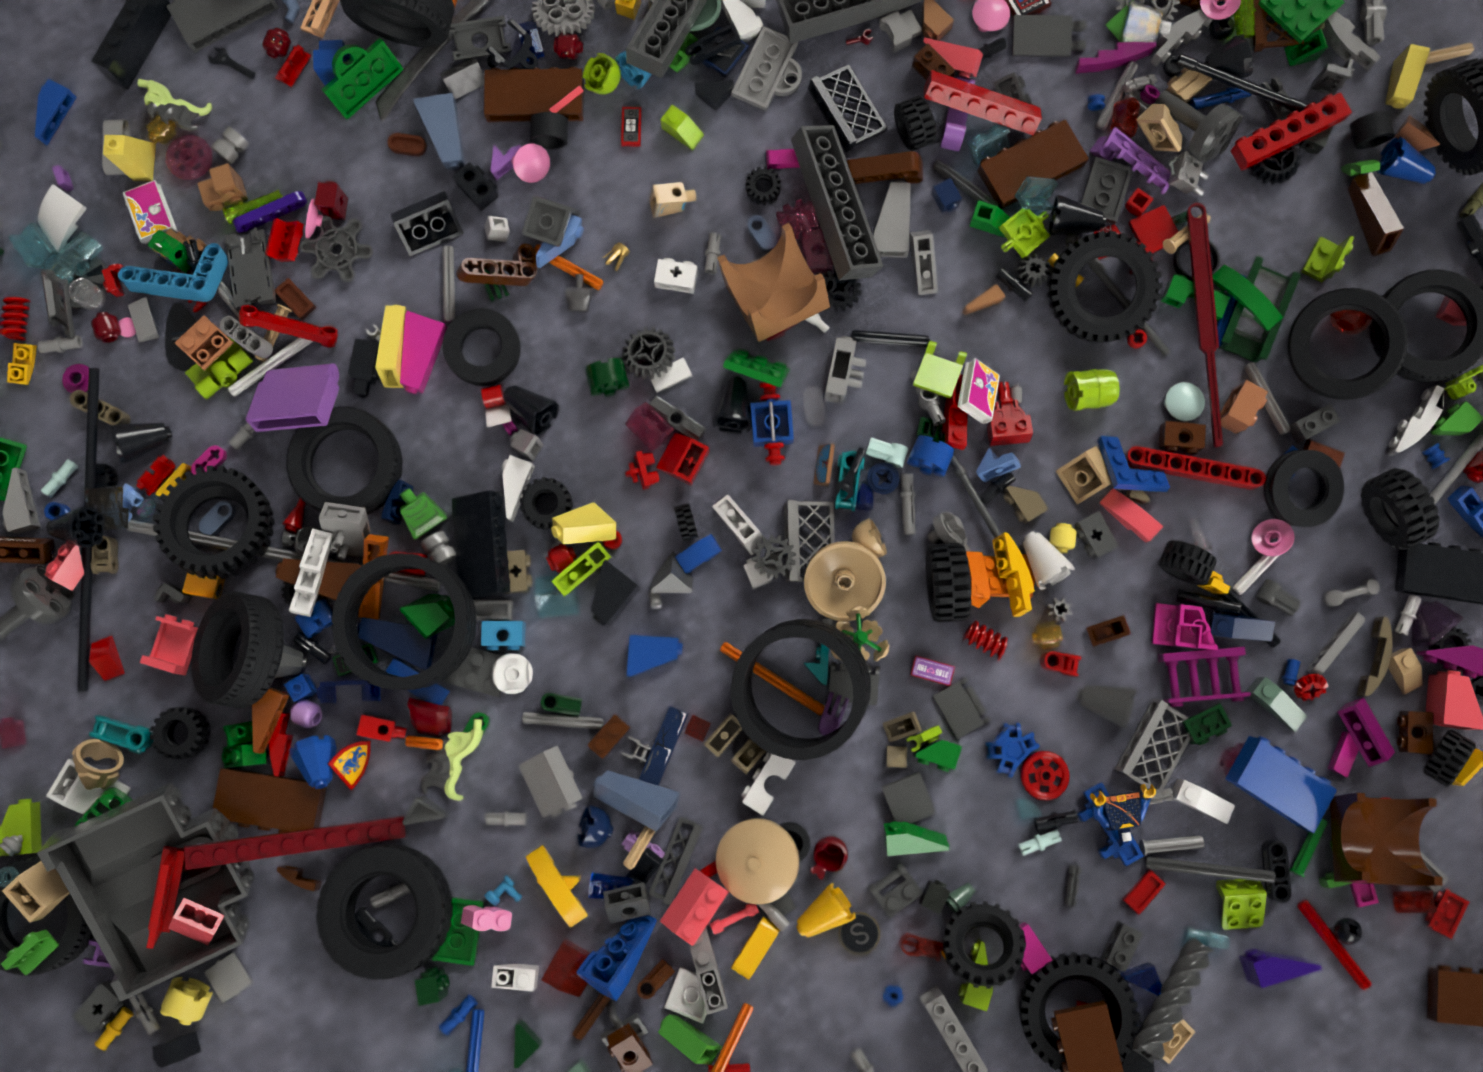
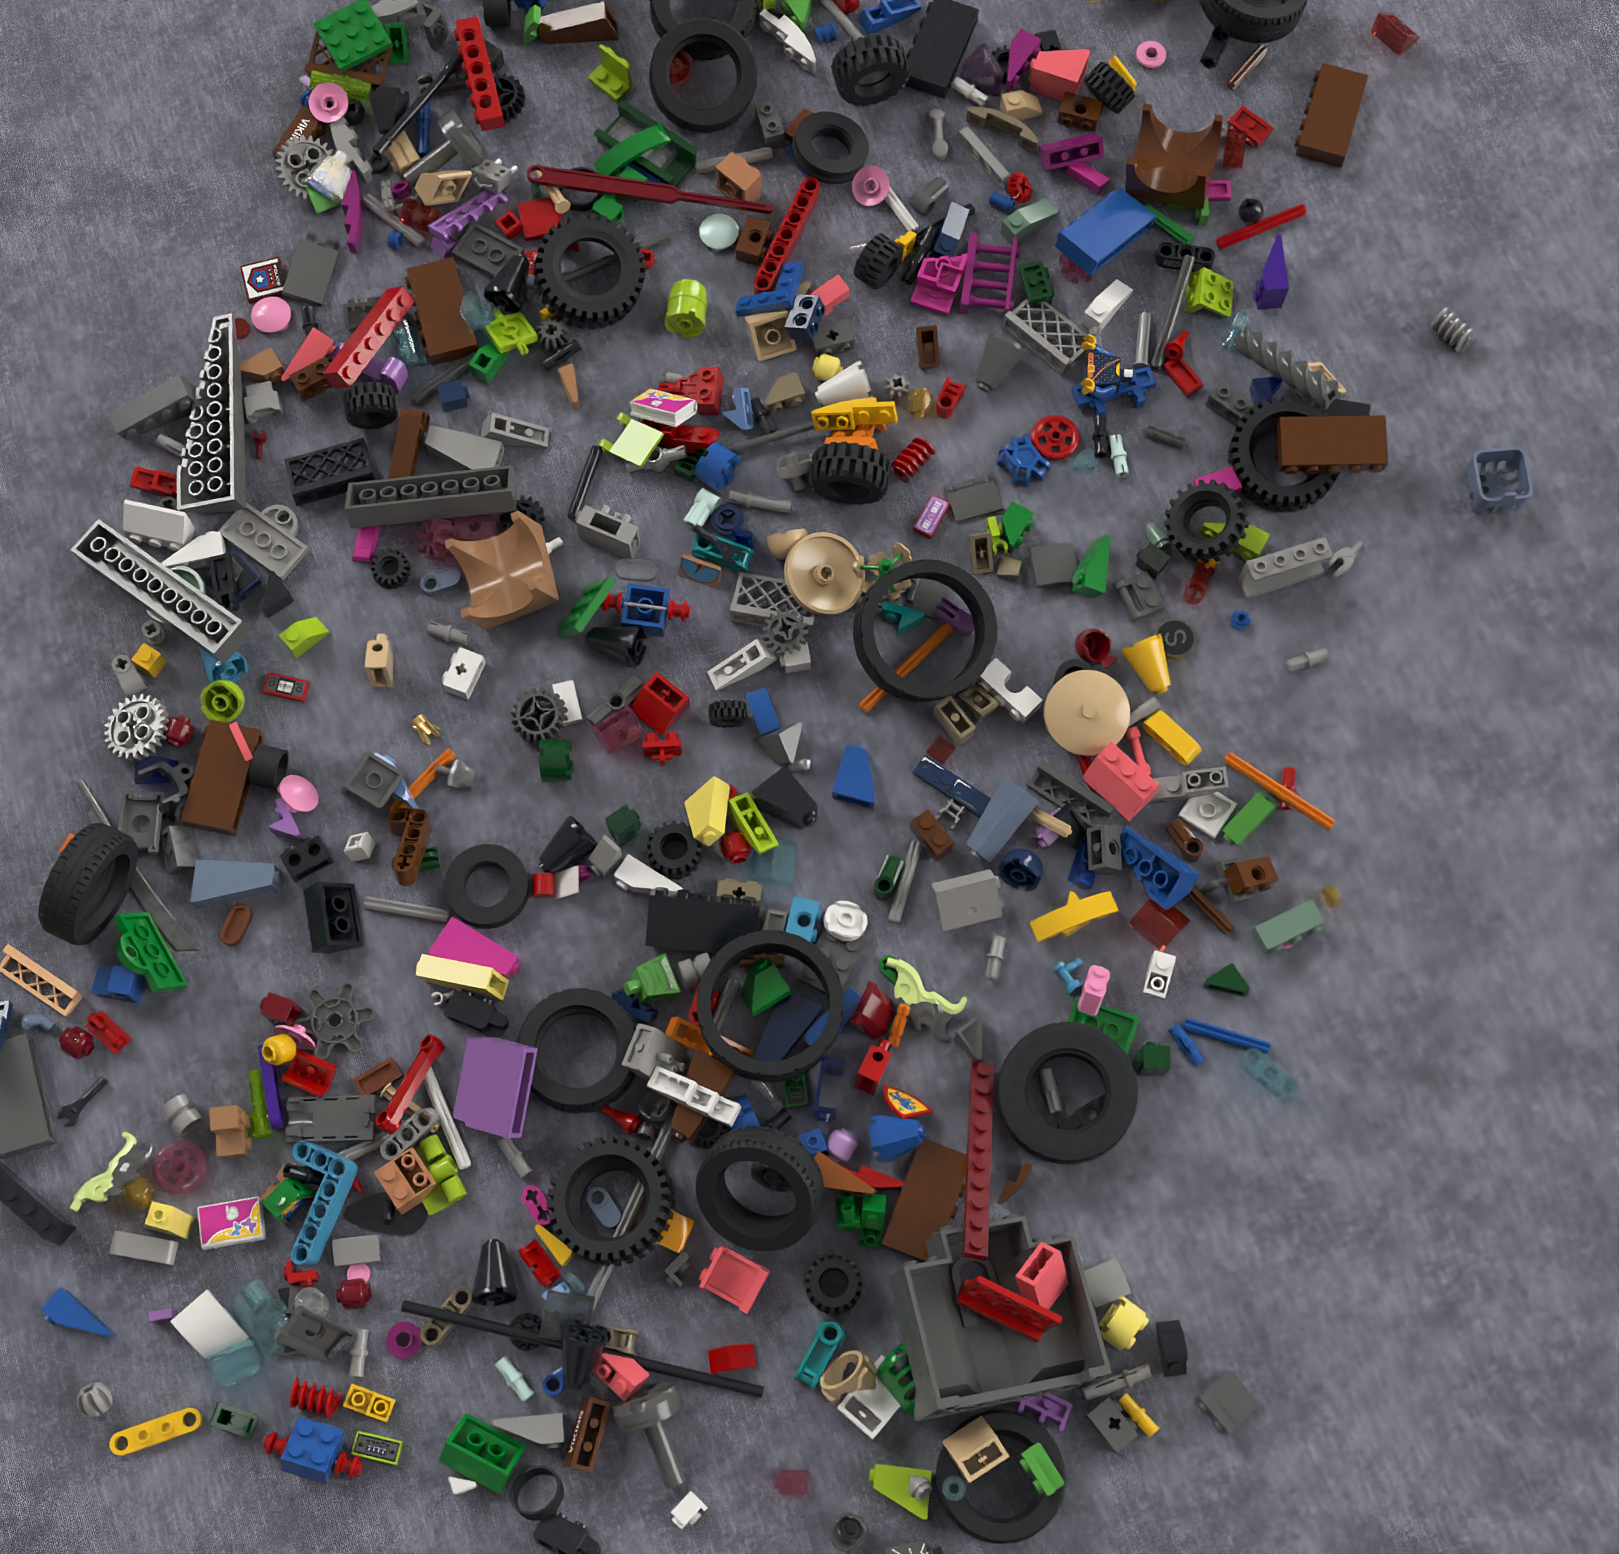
camera: 80 degrees left, 10 degrees down
none -> yellow head [262,1033,296,1065]
none -> clear green brick [605,804,642,848]
none -> dark blue brick [784,294,825,341]
none -> red cone [1164,331,1188,360]

